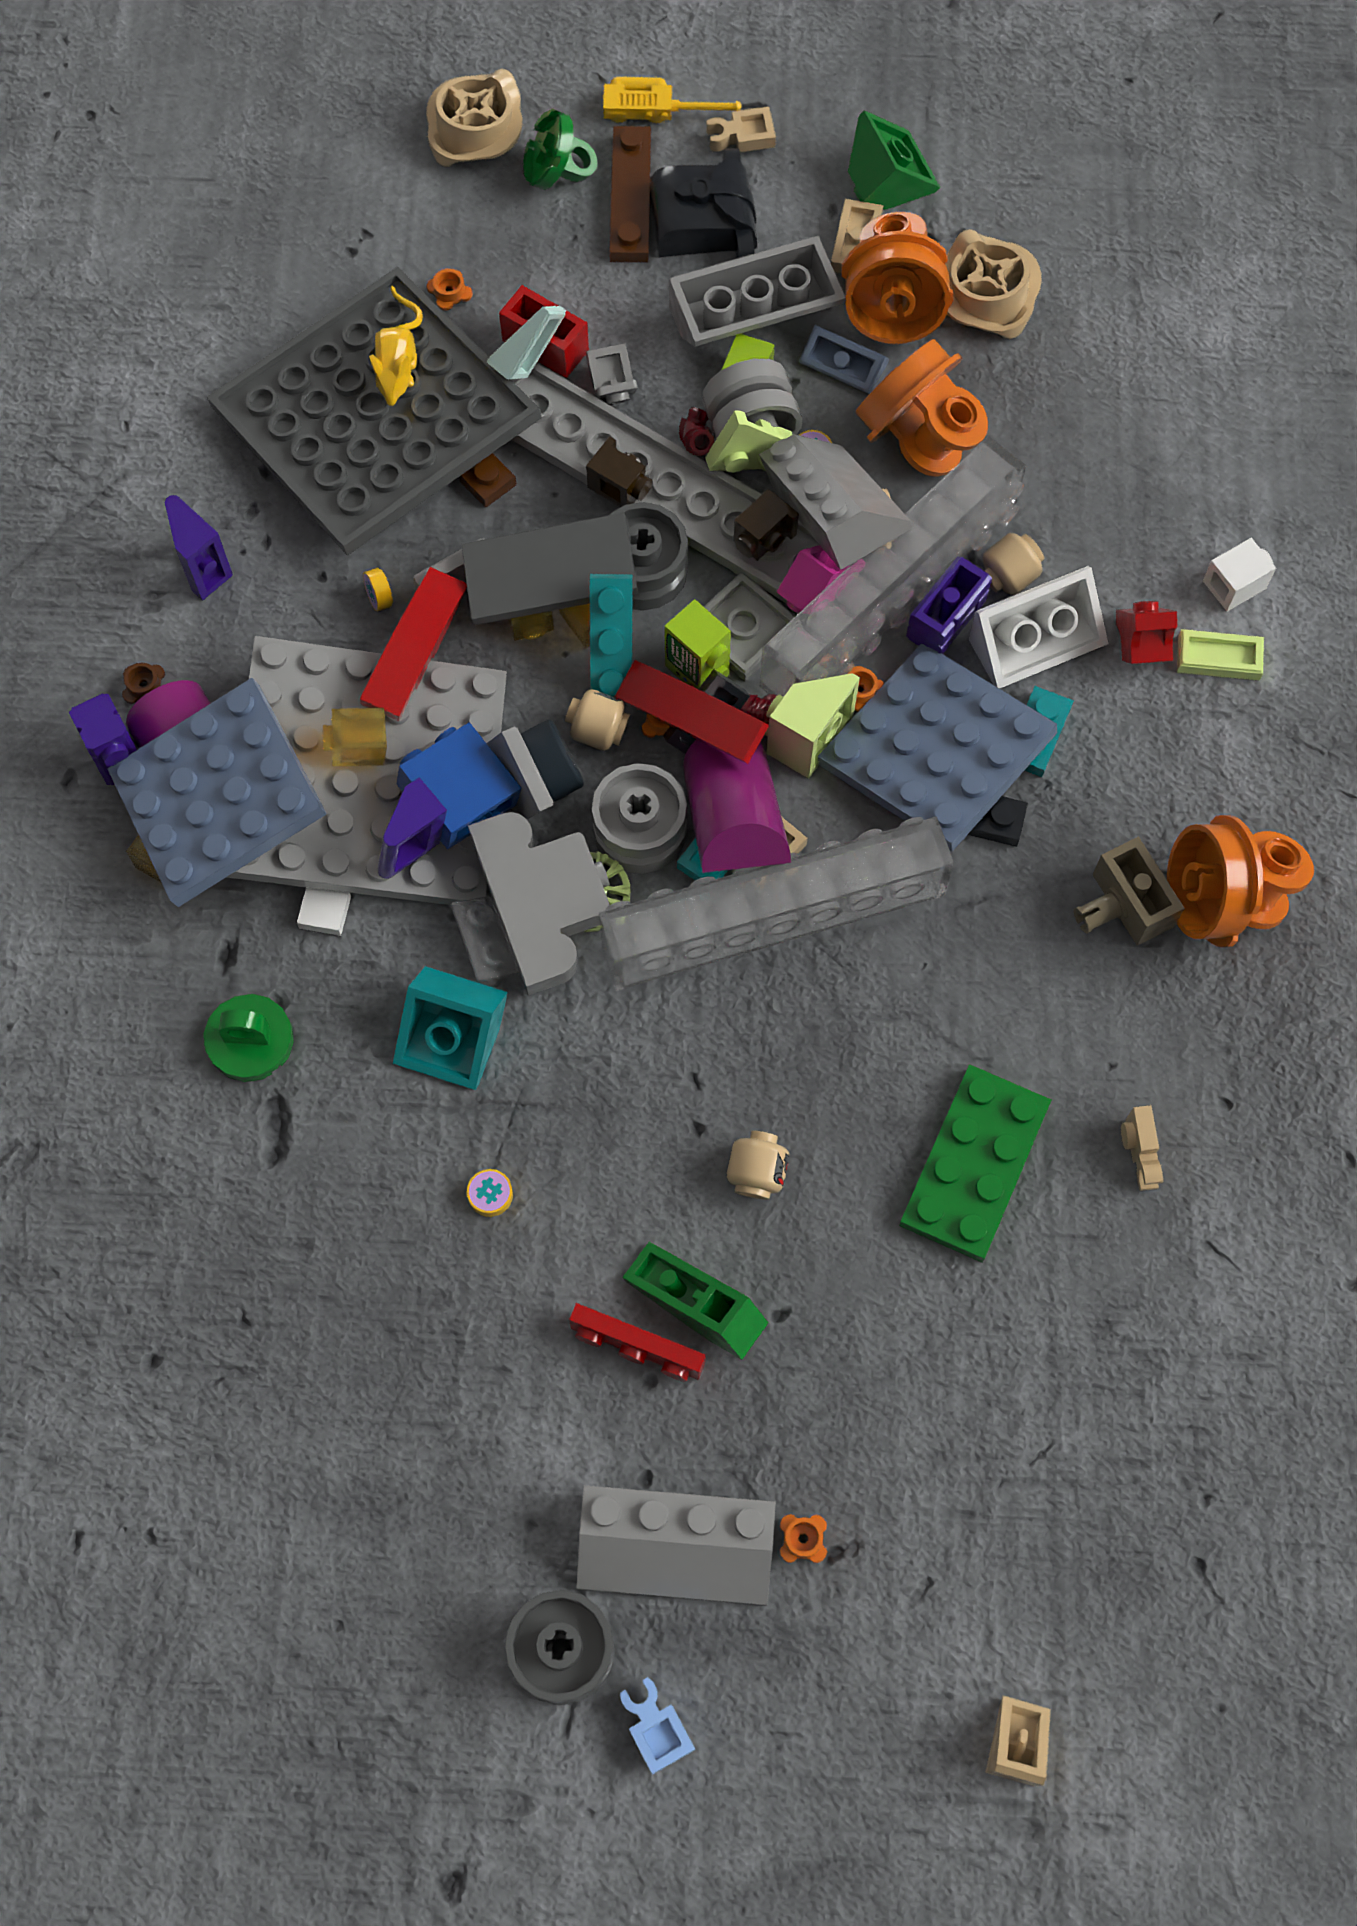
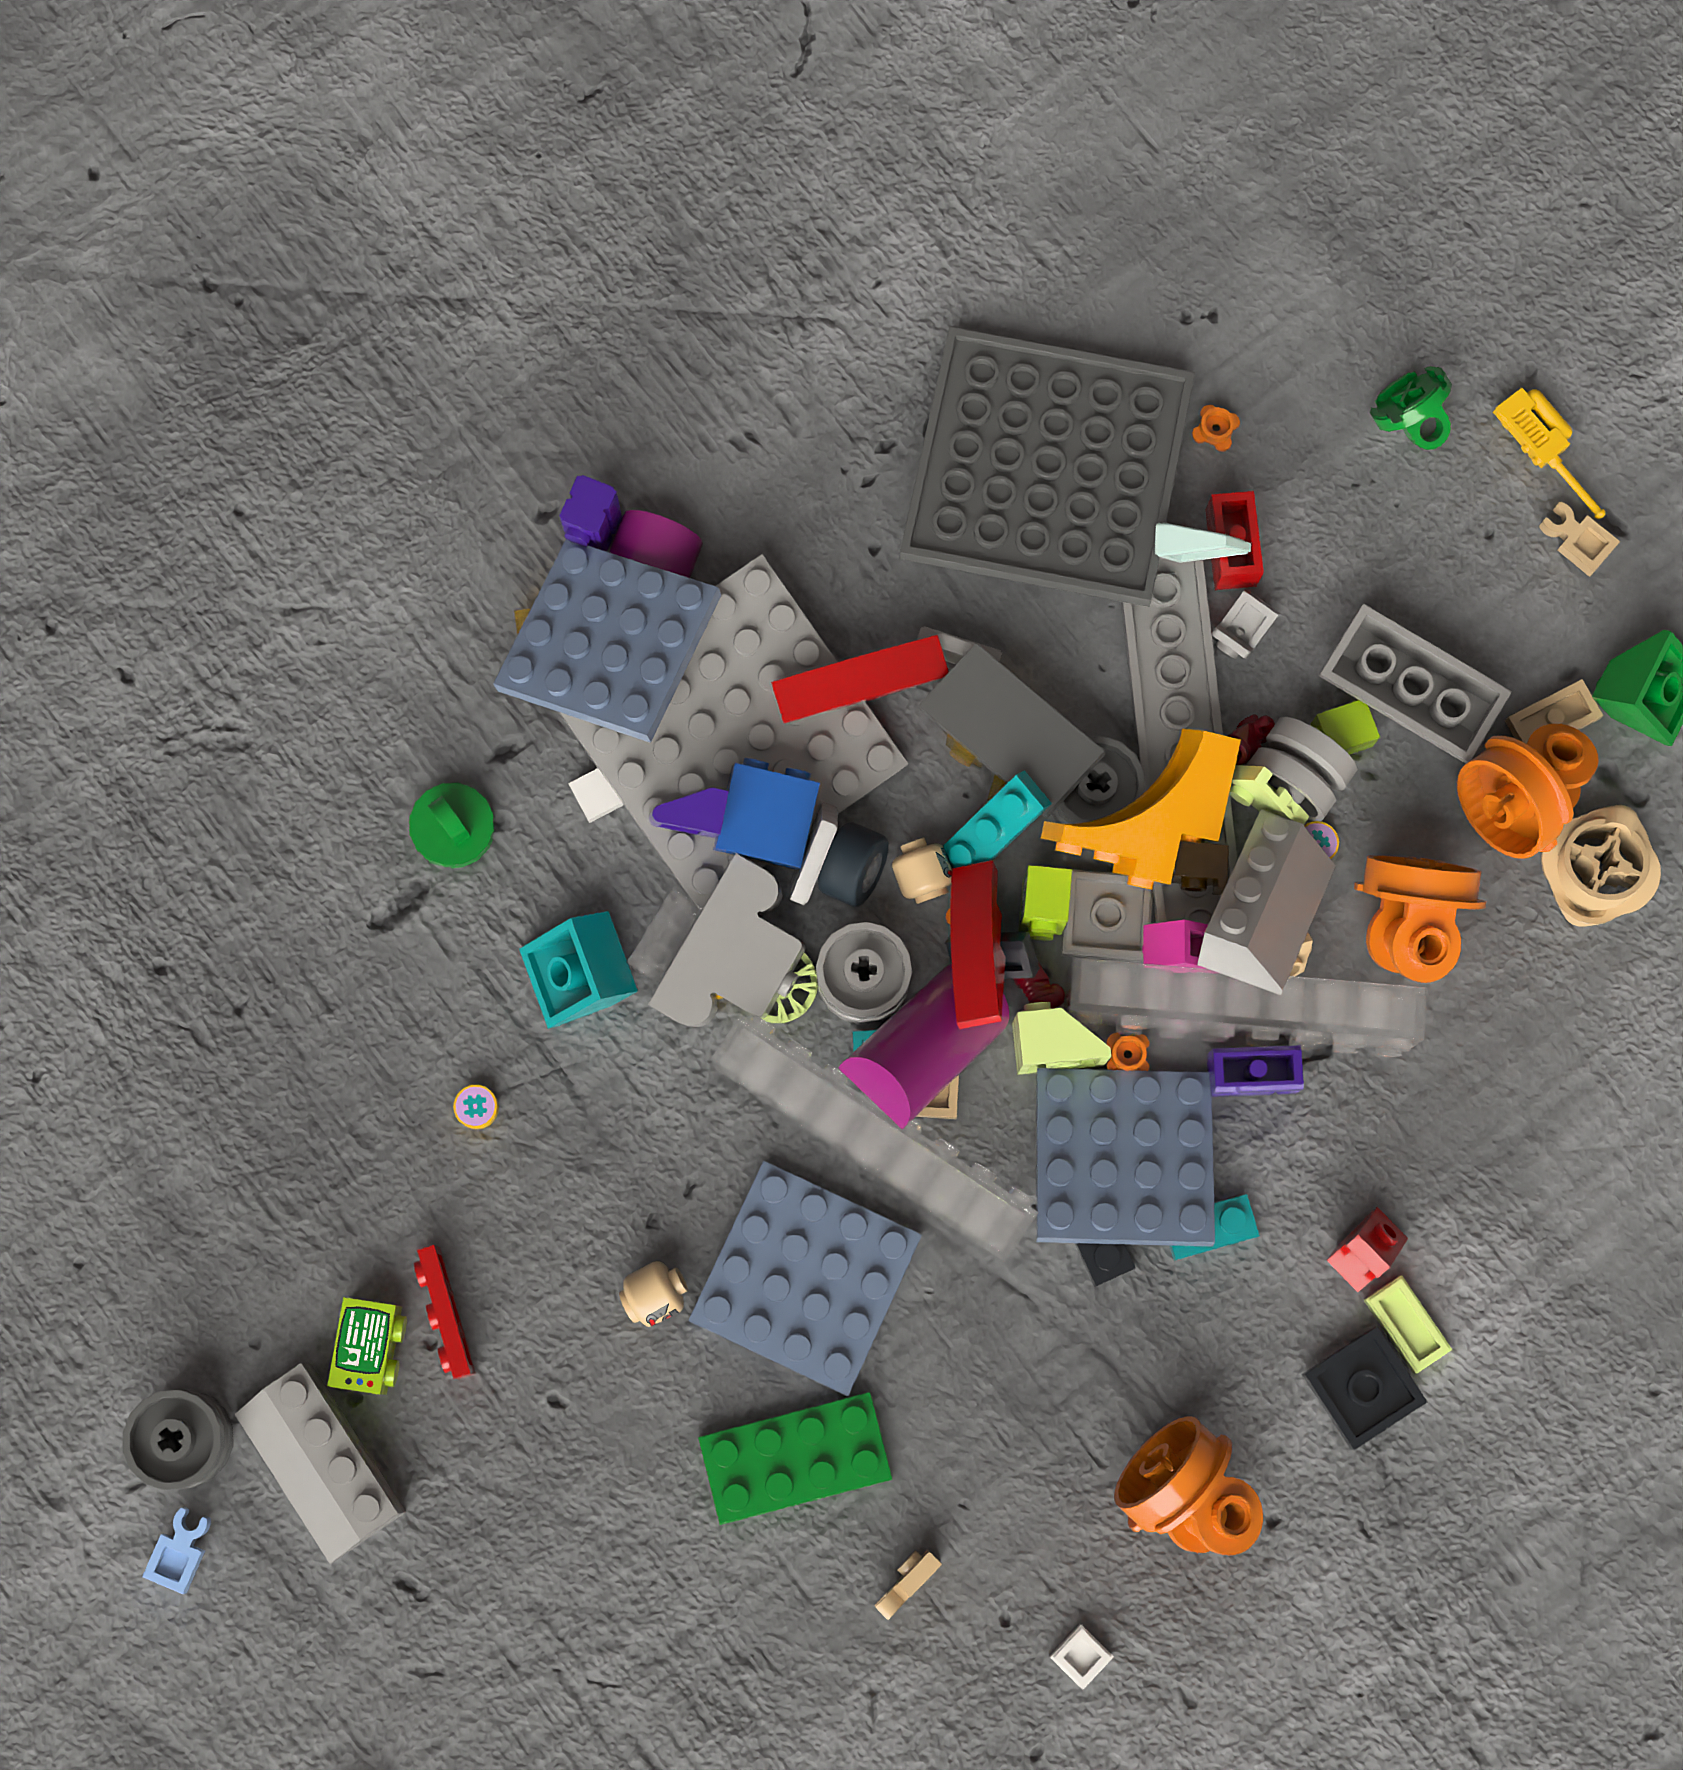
camera: 50 degrees right, 10 degrees up
reddish brown plate [122,662,165,704] -> none
dark purple tile [165,495,233,601] -> none
clear yellow brick [322,708,387,766] -> none
yellow tile [363,568,393,612] -> none
yellow animal [369,286,423,406] -> none
tan piece [427,69,522,167] -> none
reddish brown plate [459,453,517,508] -> none
dark brown brick [586,436,652,507] -> none
reddish brown plate [610,126,651,263] -> none
green slope [622,1242,769,1360] -> none
black piece [650,148,758,259] -> none
orange plate [780,1514,827,1563] -> none
sand blue slope [799,325,889,394] -> none
white slope [969,566,1109,689] -> none
tan head [983,533,1045,595] -> none
dark tan brick [1074,836,1185,946] -> none
white brick [1203,538,1276,611] -> none
none -> brick [327,1297,407,1395]
none -> sand blue plate [688,1161,922,1396]
none -> light orange arch [1041,729,1241,890]
none -> white tile [1050,1624,1114,1690]
none -> black plate [1302,1326,1427,1450]

